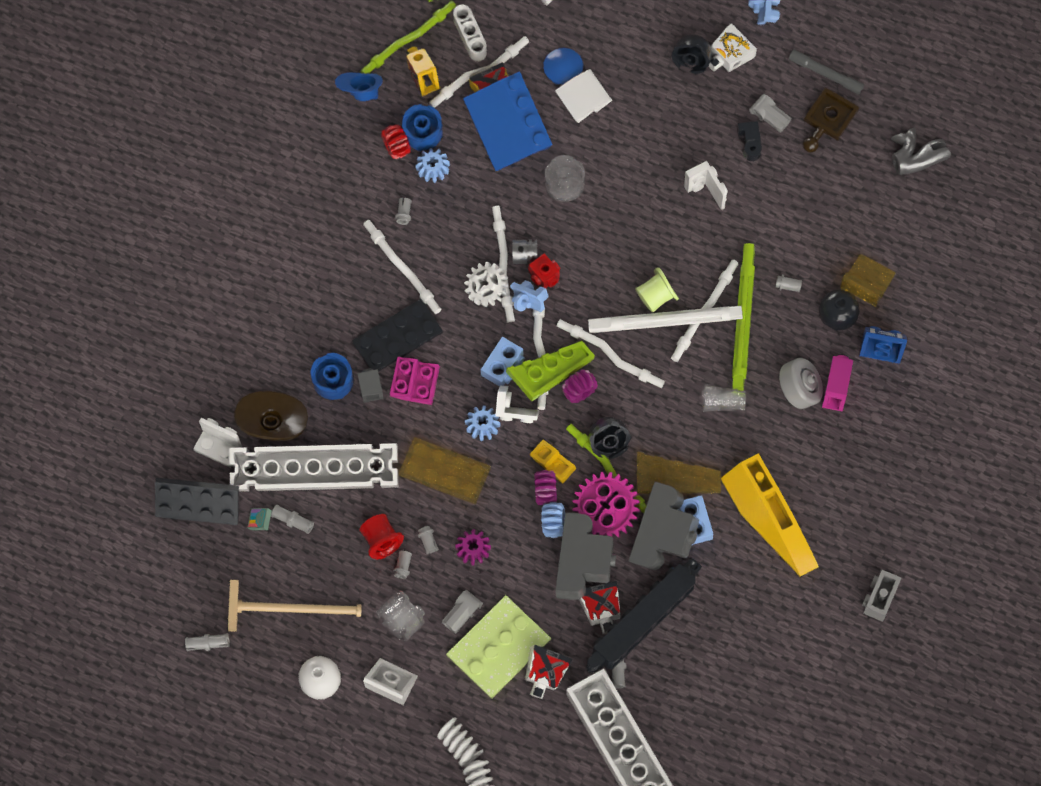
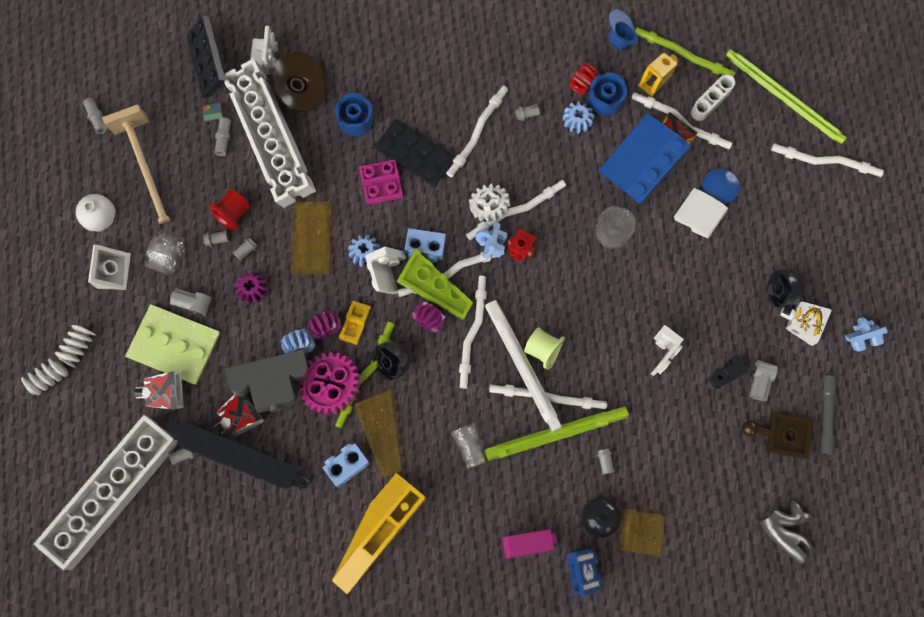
camera: 65 degrees right, 5 degrees up
dark grey brick [357,369,384,403] -> none
flat silver piece [513,240,537,264] -> none
dark grey brick [629,482,699,570] -> none
light grey wheel [779,358,823,409] -> none

